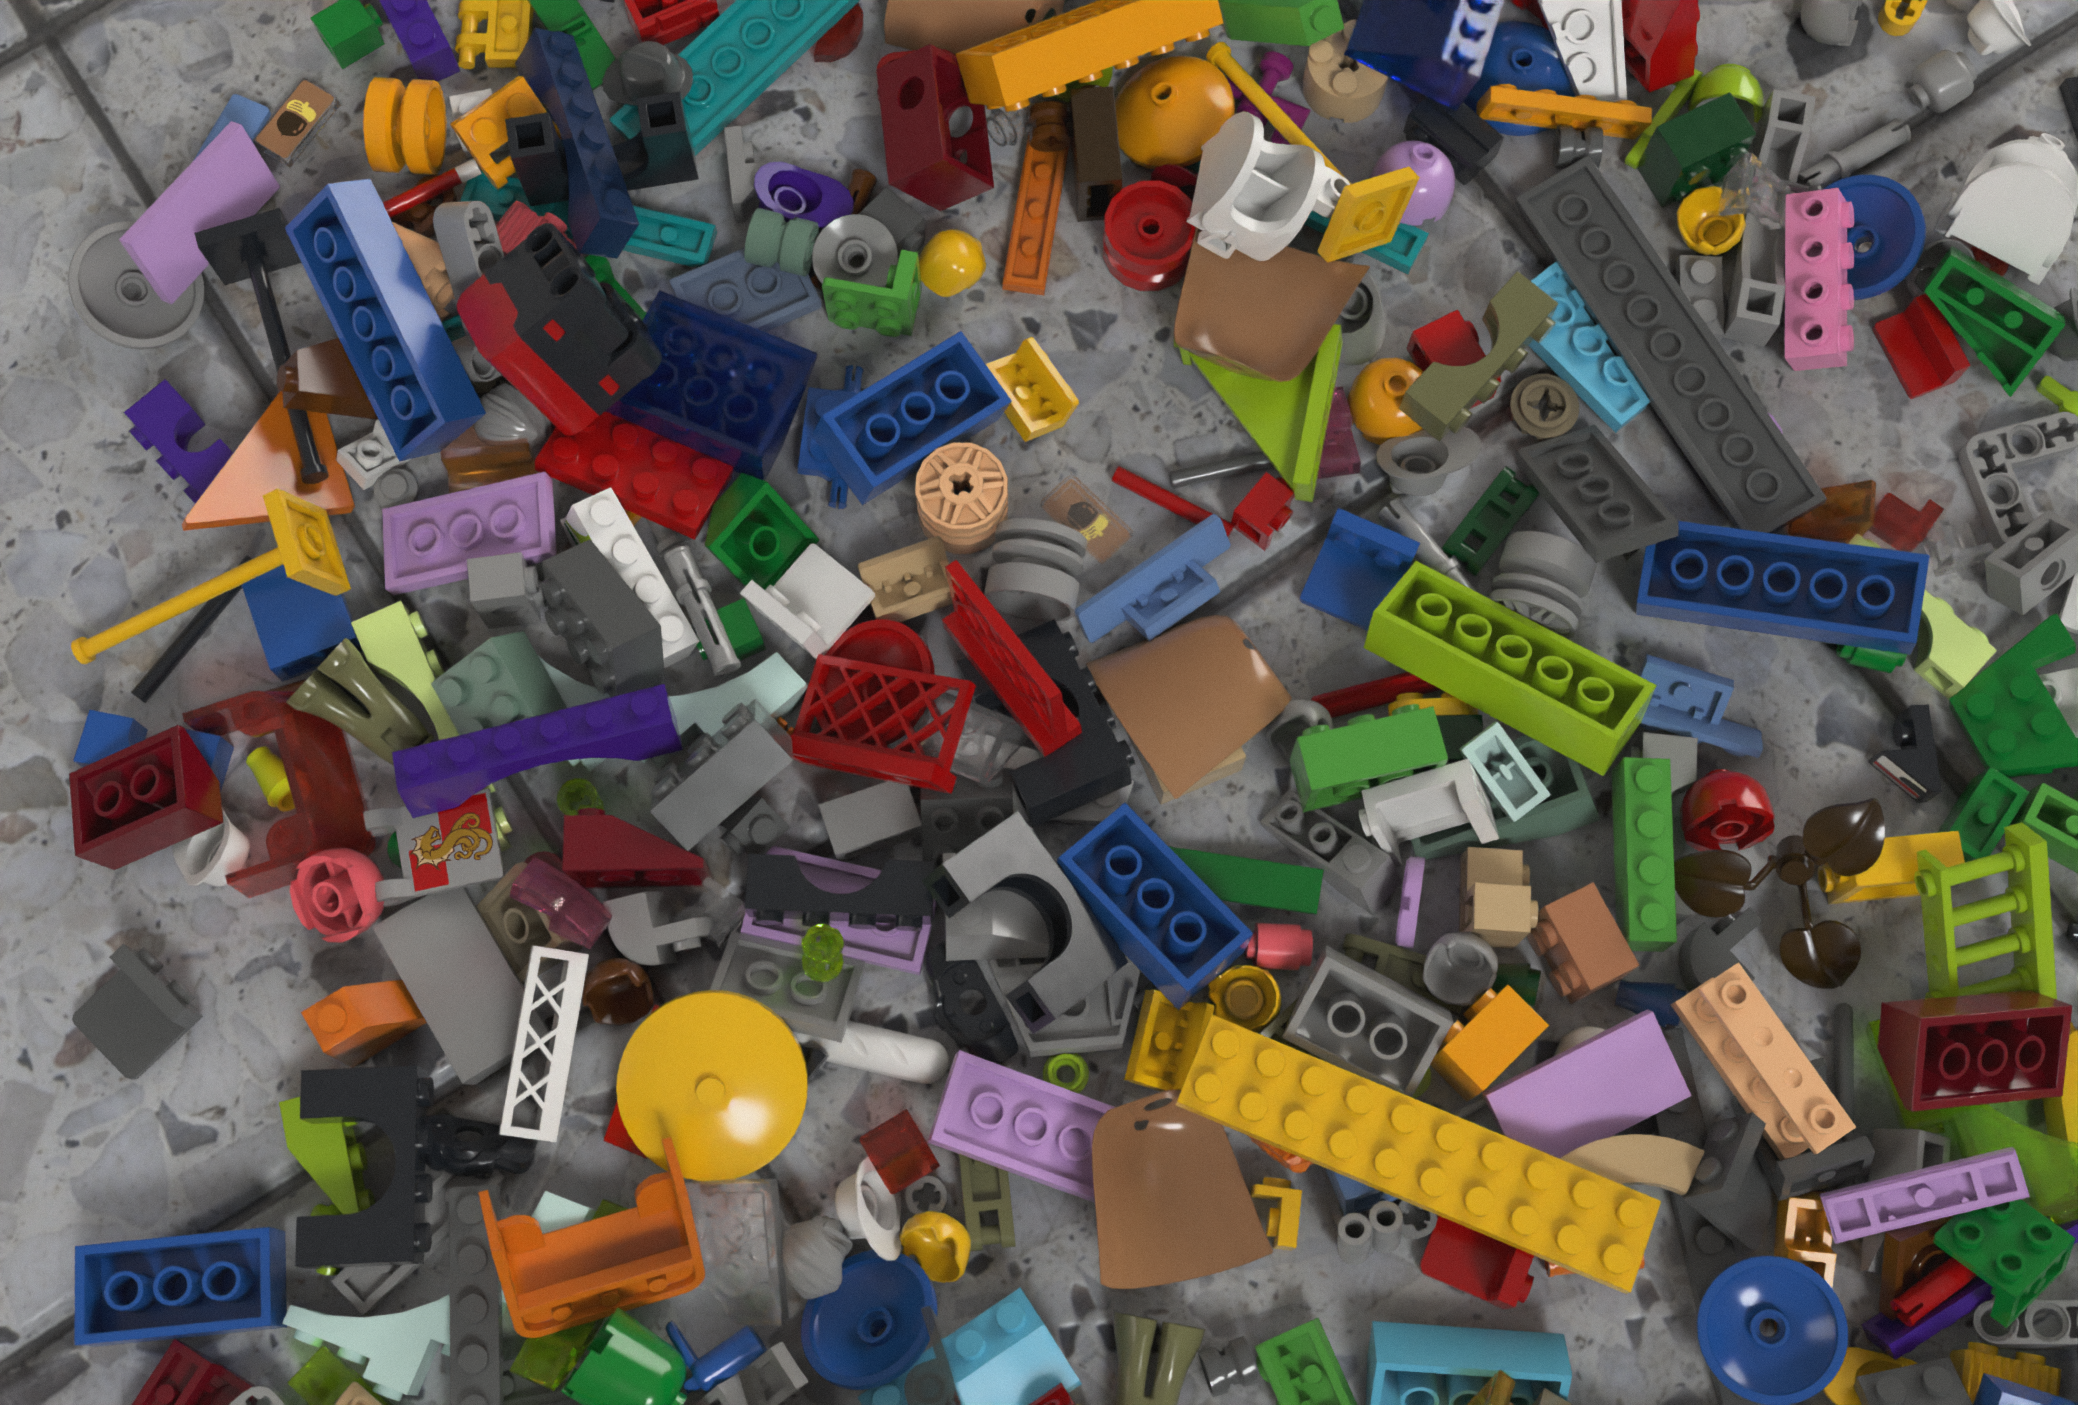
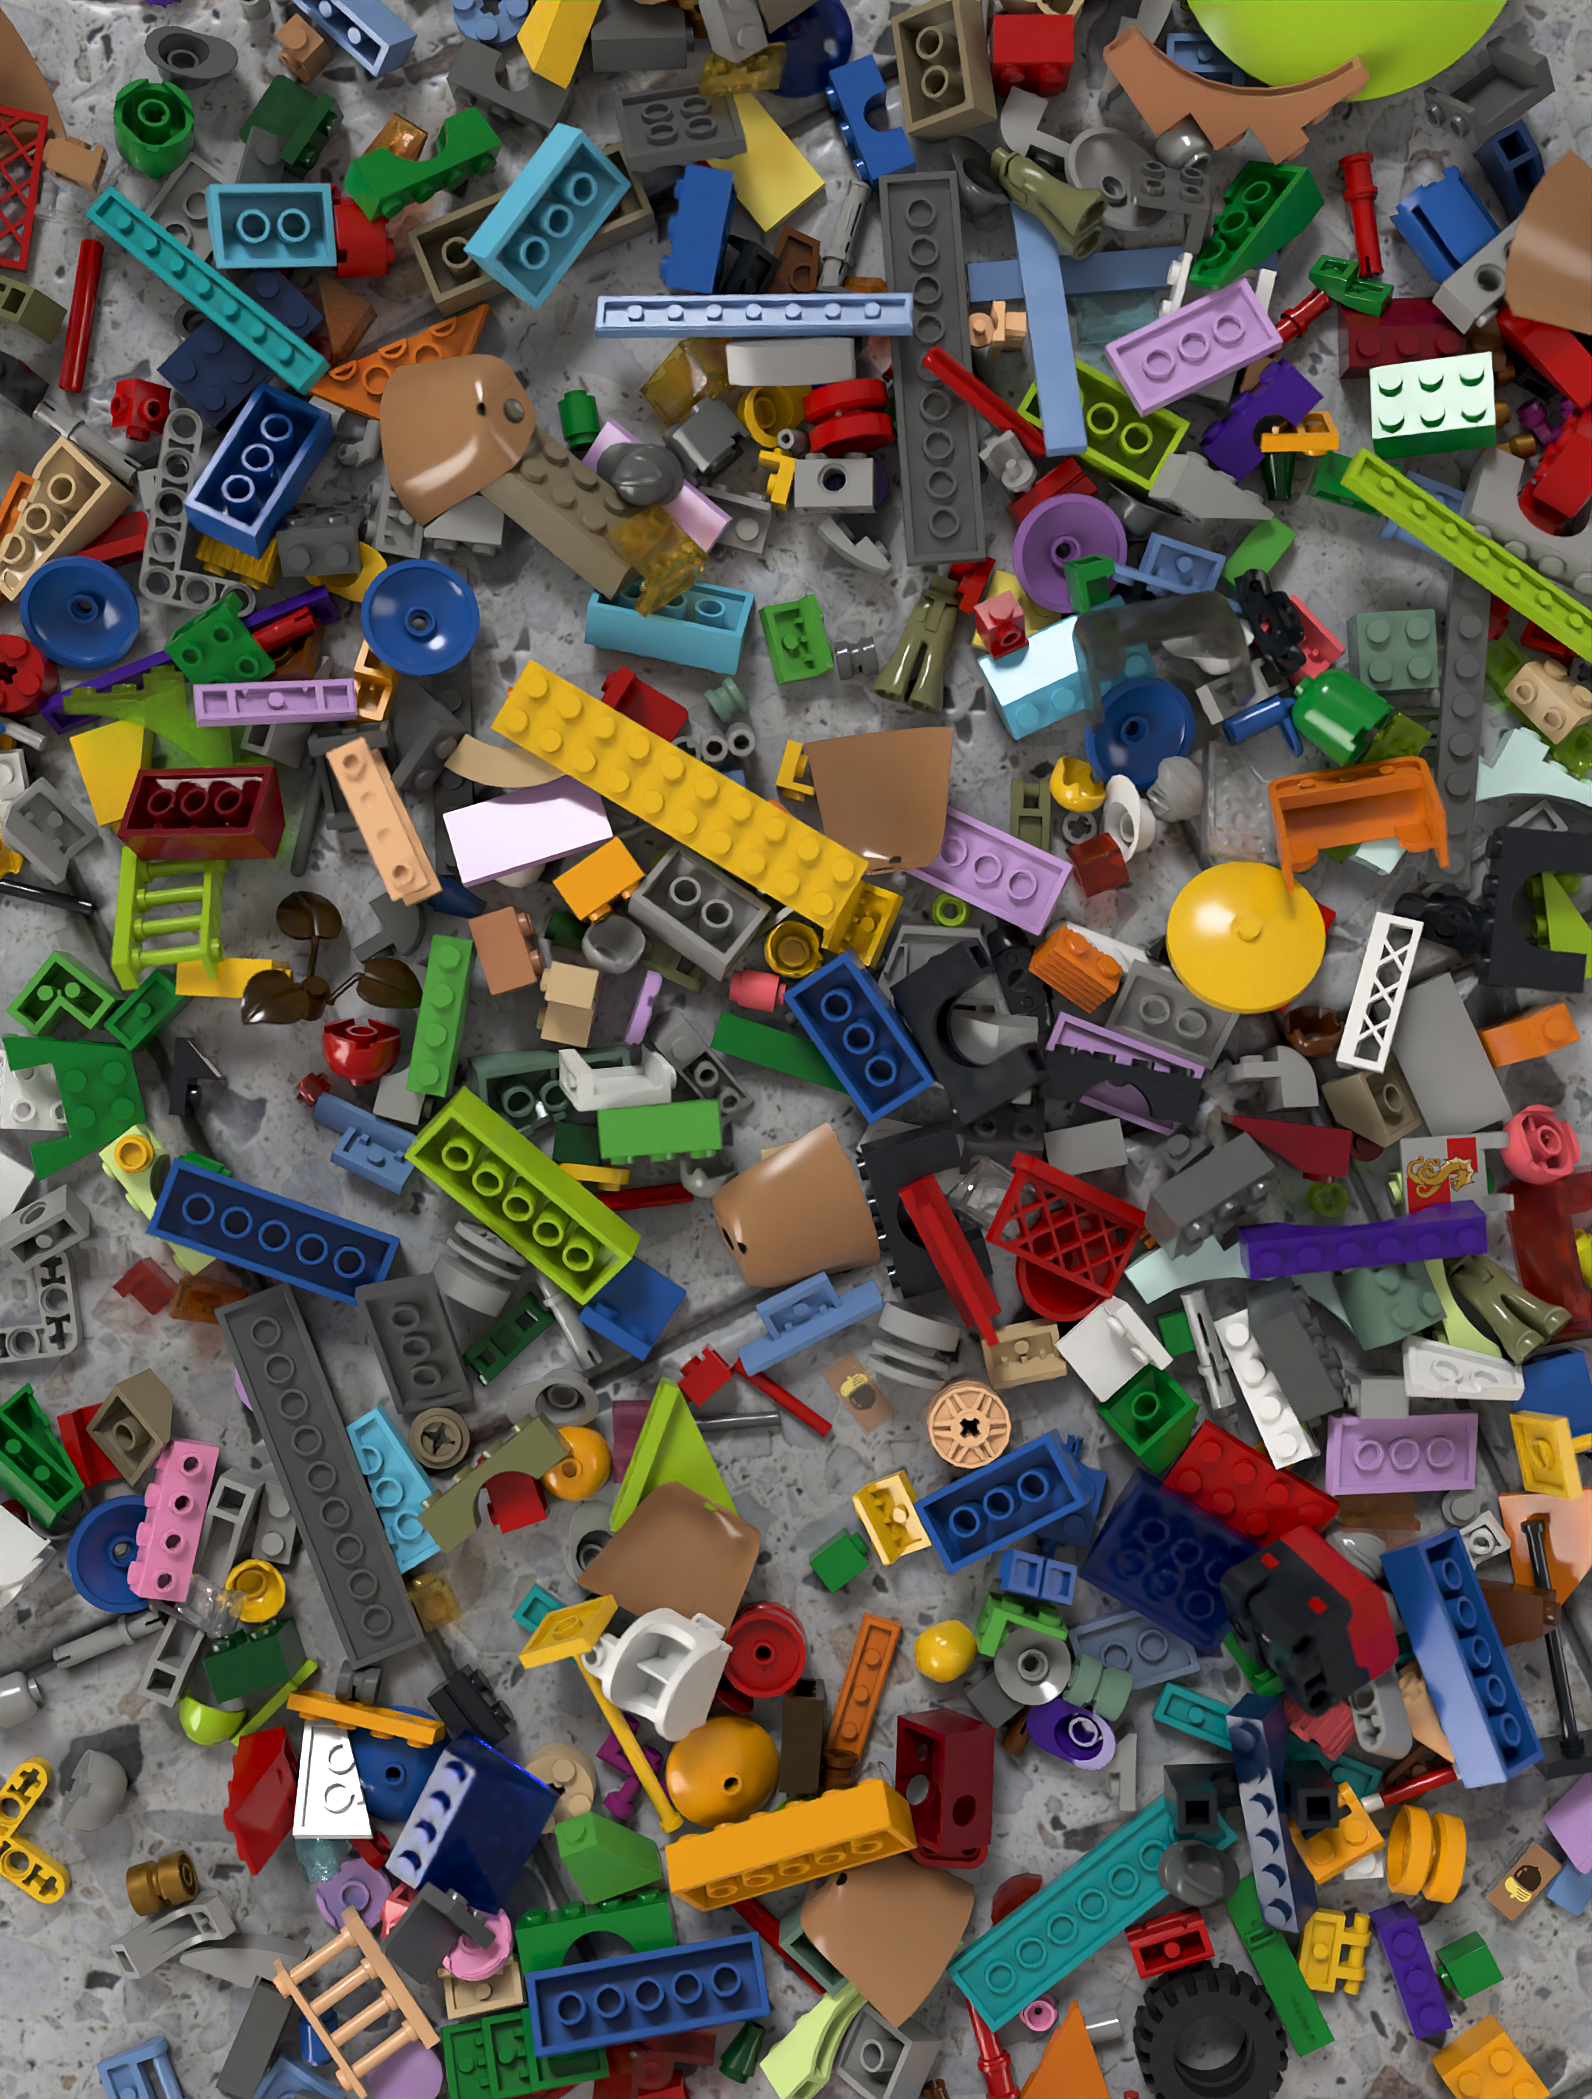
camera: 165 degrees left, 15 degrees up
clear pink slope [509,857,612,949] -> none
clear neon green bush [802,924,844,982] -> none
lavender cylinder [1369,140,1455,226] -> none
light aqua slope [1459,721,1551,822] -> none
none -> dark tan slope [85,1368,174,1487]
none -> yellow plate [114,1134,155,1173]
none -> clear red plate [296,1072,332,1108]
none -> clear yellow bracket [405,1571,464,1633]
none -> sand green wheel [703,677,750,726]
none -> green brick [809,1527,870,1594]
none -> blue hips [983,1549,1078,1606]
none -> orange brick [1028,925,1123,1014]
none -> white wing [1401,1335,1525,1401]

